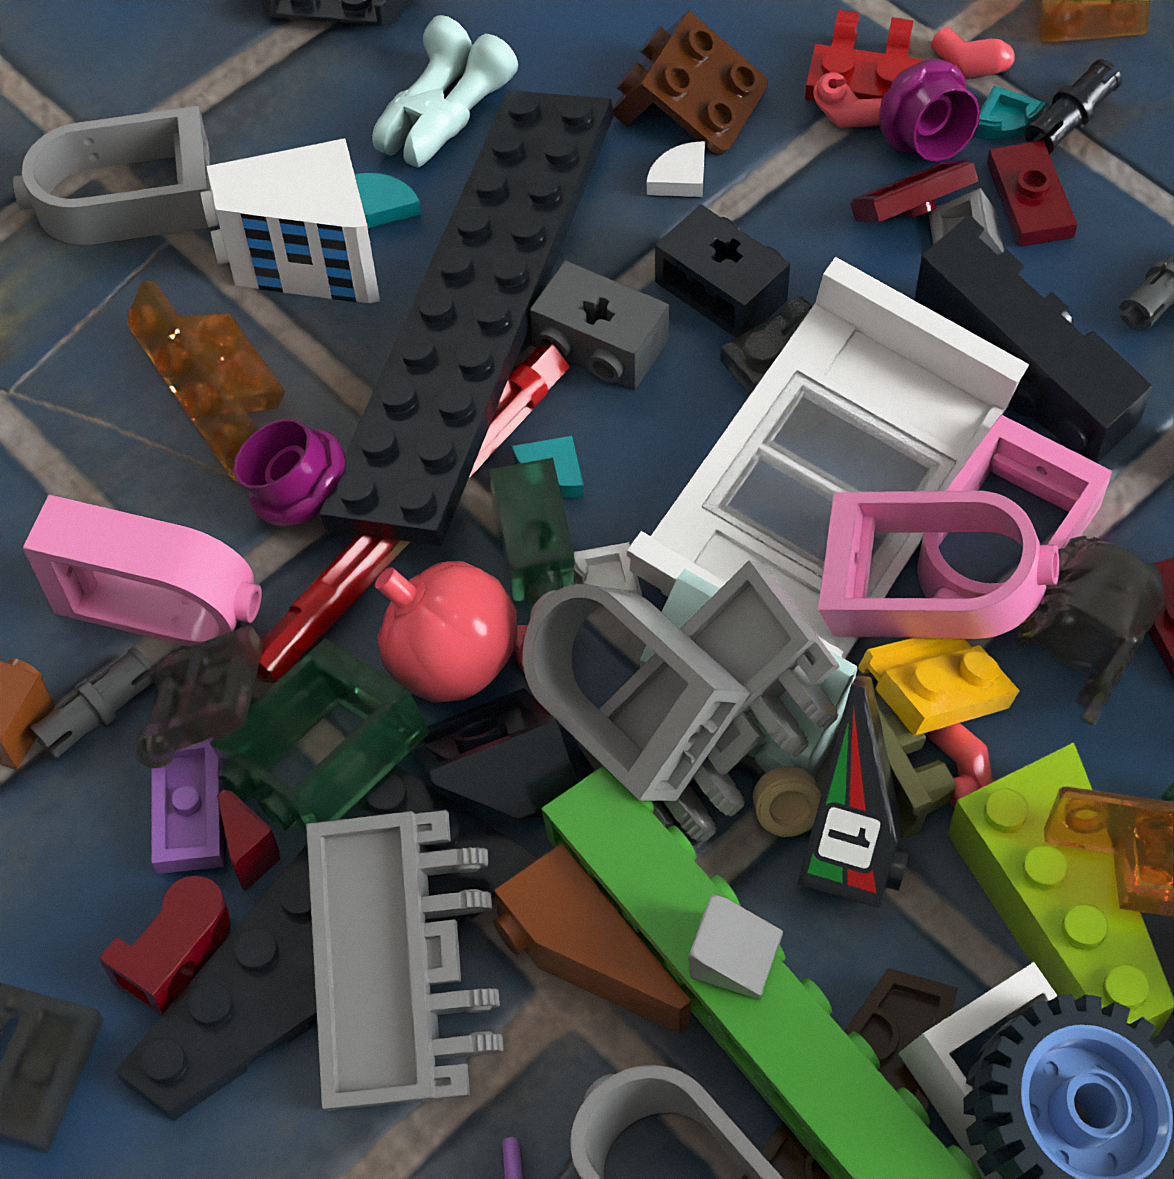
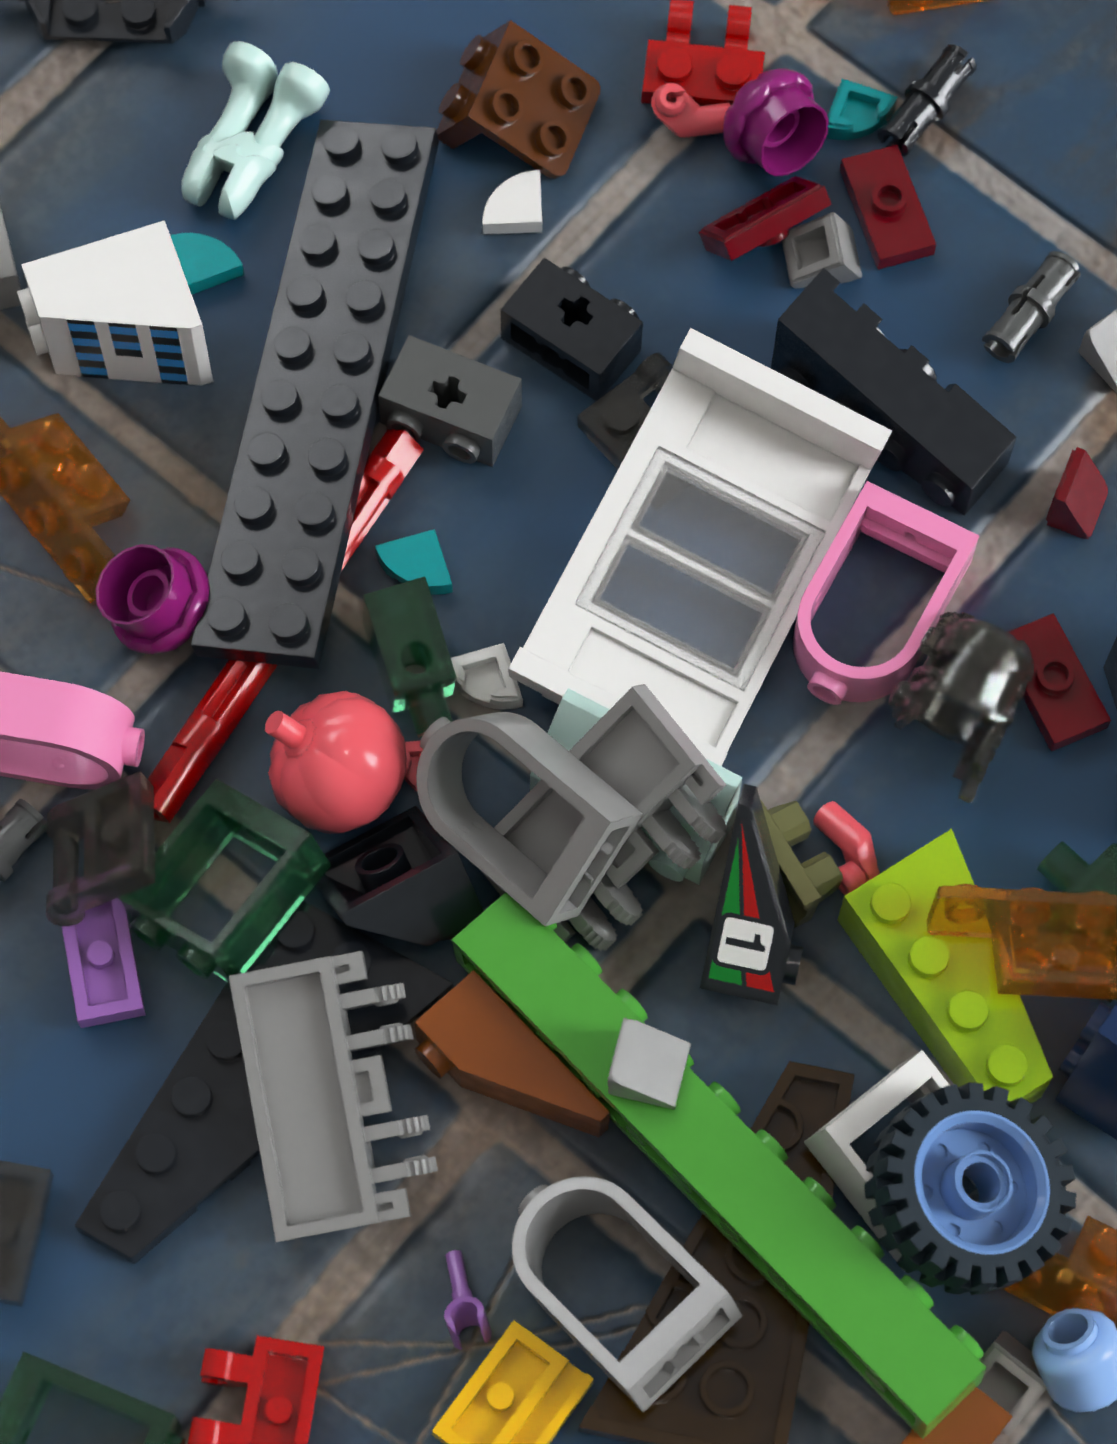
camera: 10 degrees left, 10 degrees up
dark red leg [98,876,232,1016] -> none
dark red slope [217,789,280,890] -> none
tan tile [752,766,821,837] -> none
bright pink window [818,490,1059,639] -> none
yellow plate [858,638,1020,736] -> none
coral arm [931,27,1015,78] -> none

